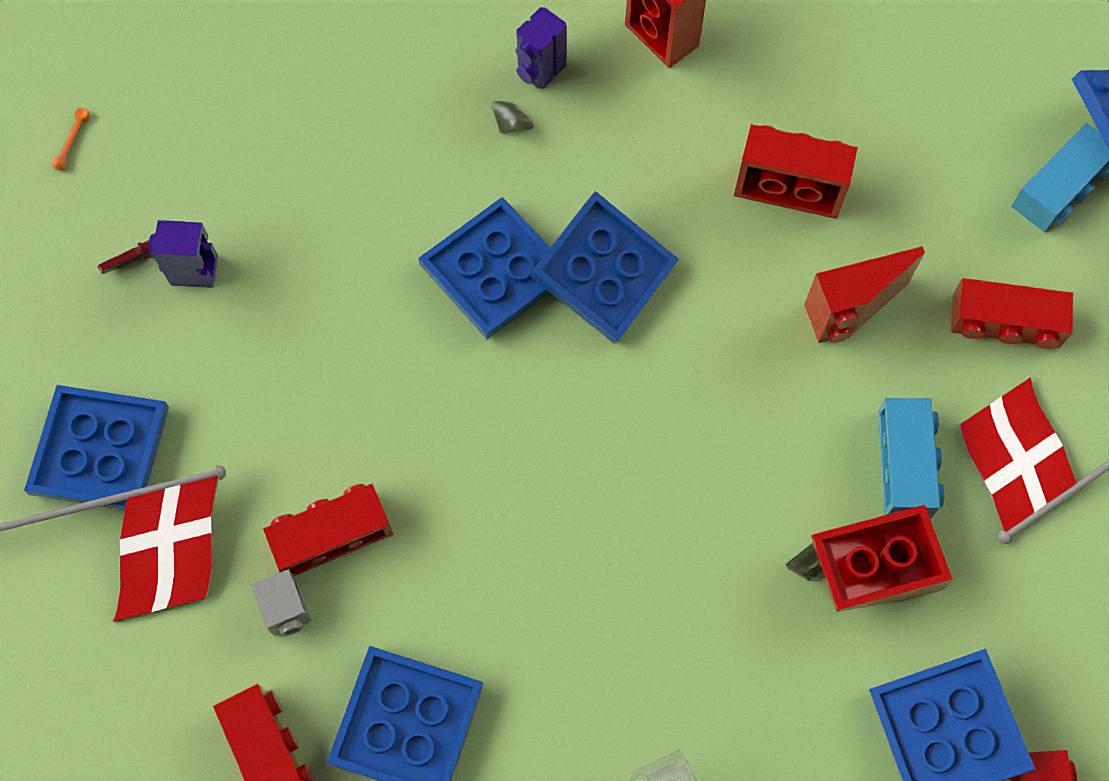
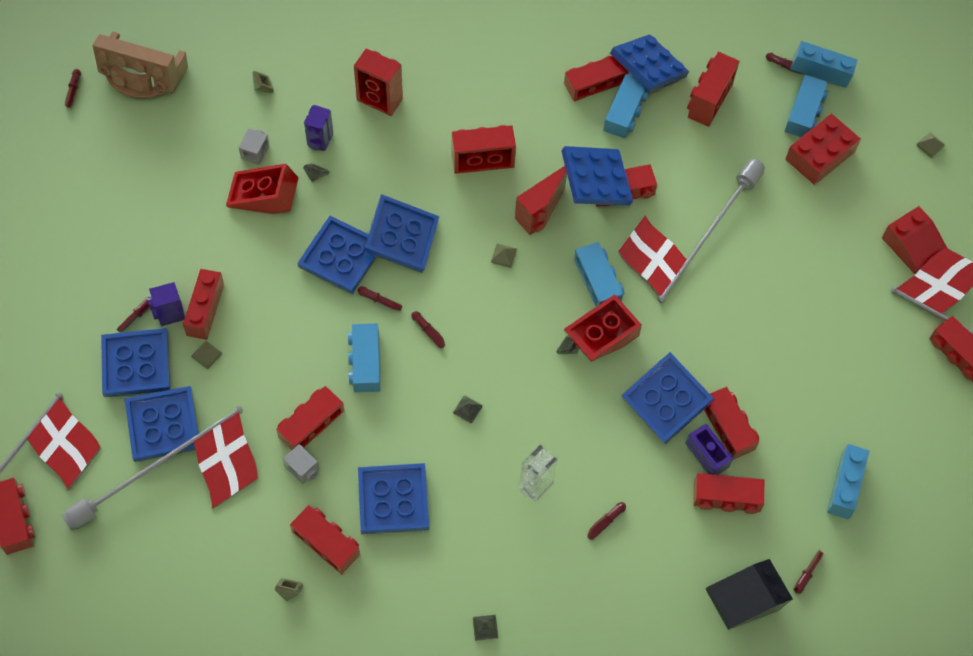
camera: 25 degrees left, 5 degrees down
orange hinge [52,108,90,170] -> none
none -> blue plate [101,328,170,397]
none -> red brick [183,269,224,340]
none -> olive slope [191,341,222,369]
none -> red slope [226,164,299,214]
none -> light grey brick [239,129,269,165]
none -> dark azure brick [348,323,380,392]
none -> dark red piece [357,286,402,311]
none -> dark red piece [411,311,445,348]
none -> clear smoke slope [453,395,483,424]
none -> olive slope [491,243,517,267]
none -> blue plate [561,146,633,206]
none -> red brick [564,55,629,102]

